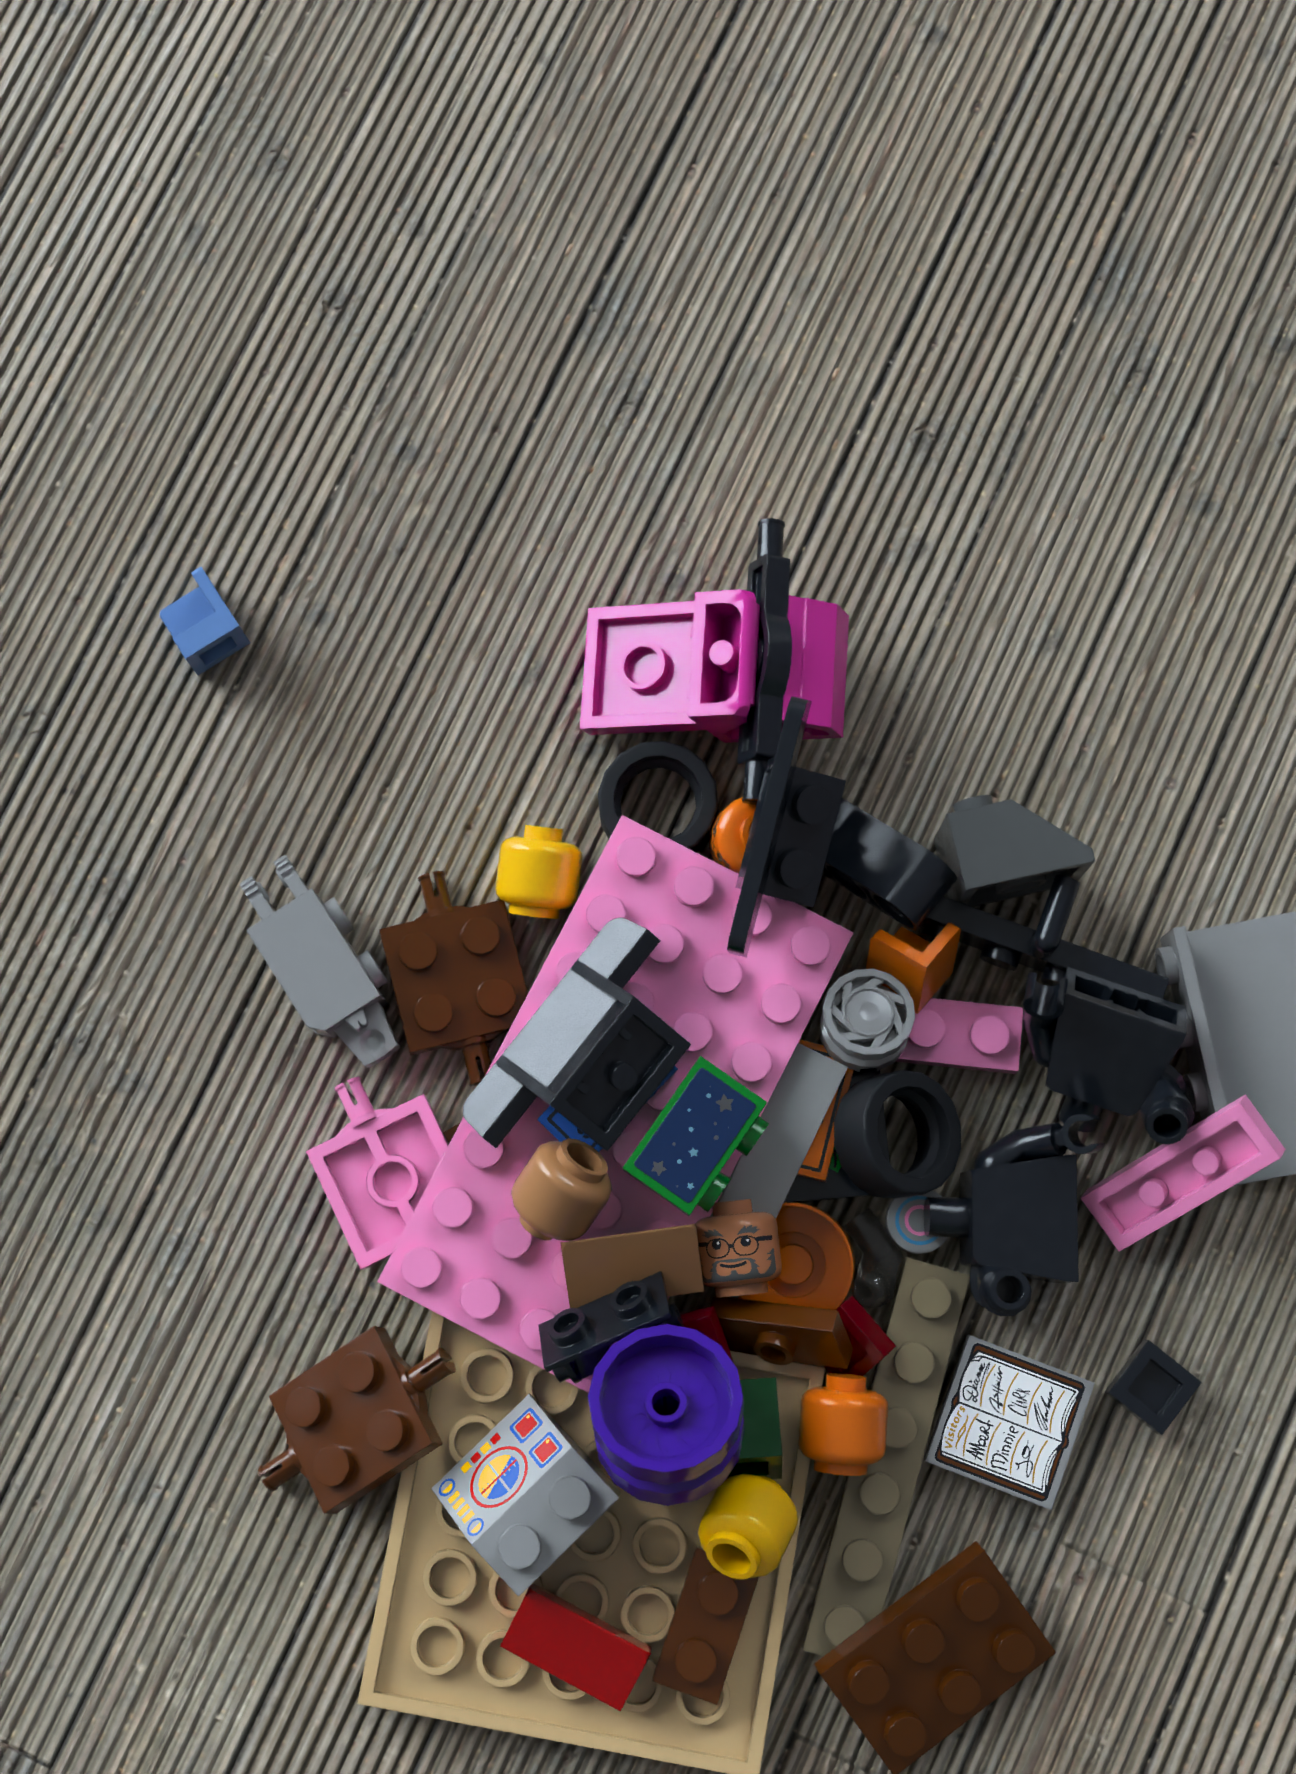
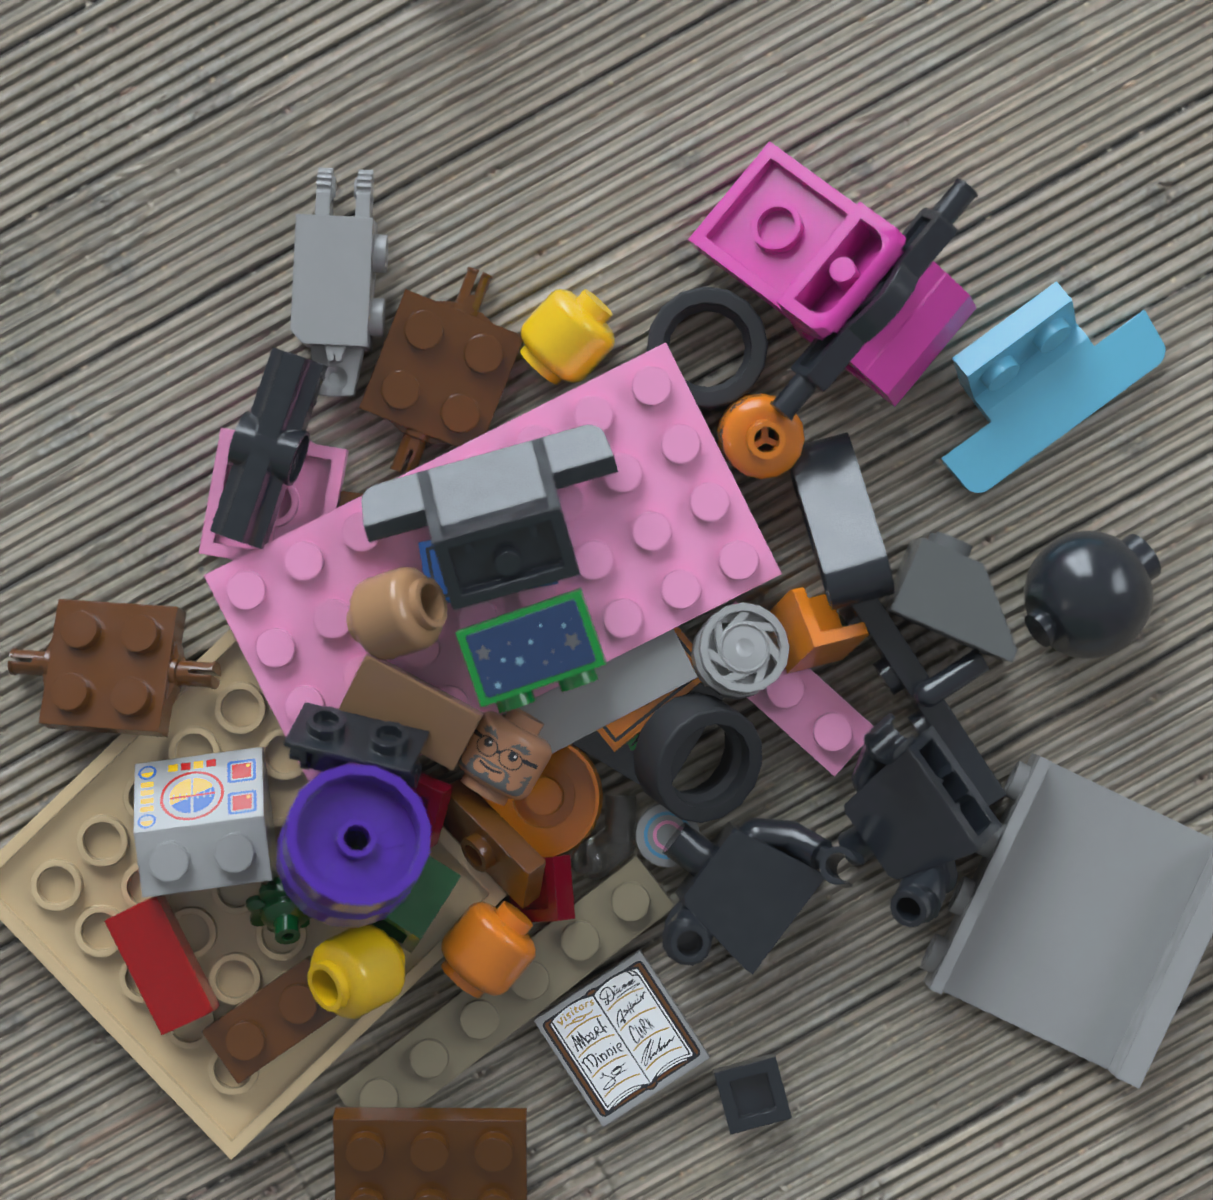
camera: 30 degrees right, 10 degrees up
black plate [727,696,846,958] -> none
bright pink plate [1081,1094,1286,1252] -> none
none -> black piece [210,347,328,549]
none -> dark green plant [246,876,312,944]
none -> medium azure plate [941,281,1165,493]
none -> black brick [1024,531,1161,659]

